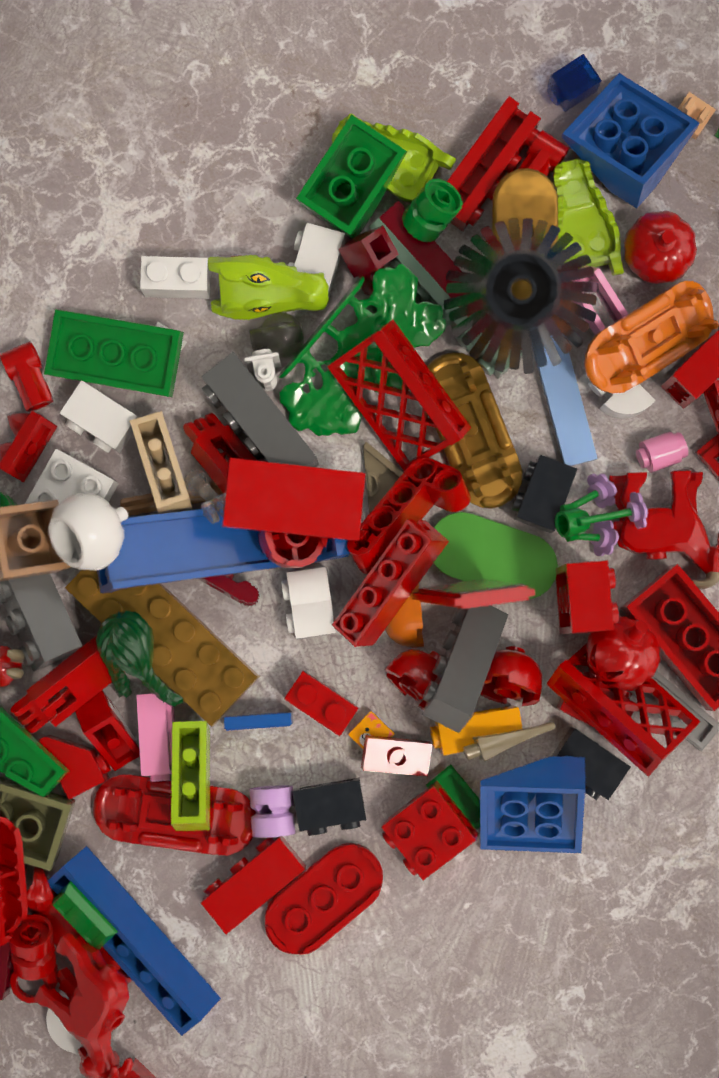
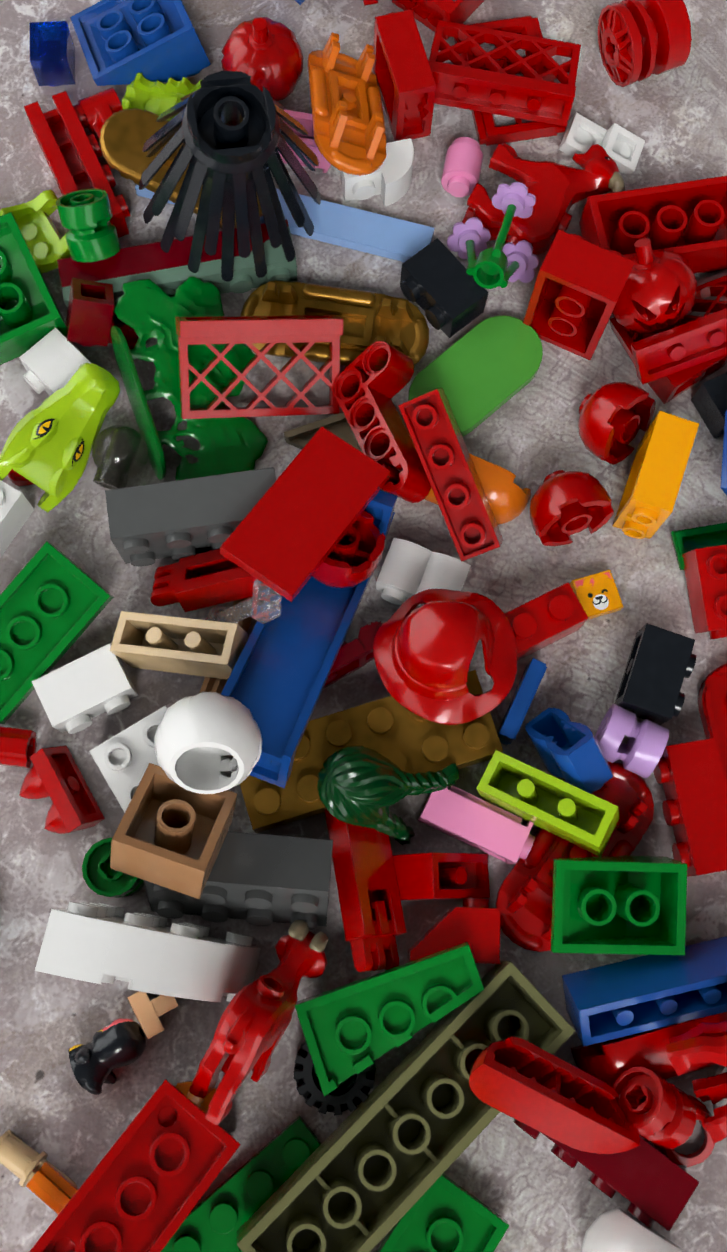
camera: 65 degrees left, 10 degrees down
red piece [27,866,54,912] -> none
green tile [52,881,118,949] -> none
white hinge [245,349,282,391] -> none
plate [361,735,433,777] -> none
piece [412,579,535,609] -> none
dark grey brick [422,605,509,733] -> none
dark tan piece [463,722,555,762] -> none
none -> red piece [373,589,517,725]
none -> blue brick [525,708,613,794]
none -> green slope [551,855,687,955]

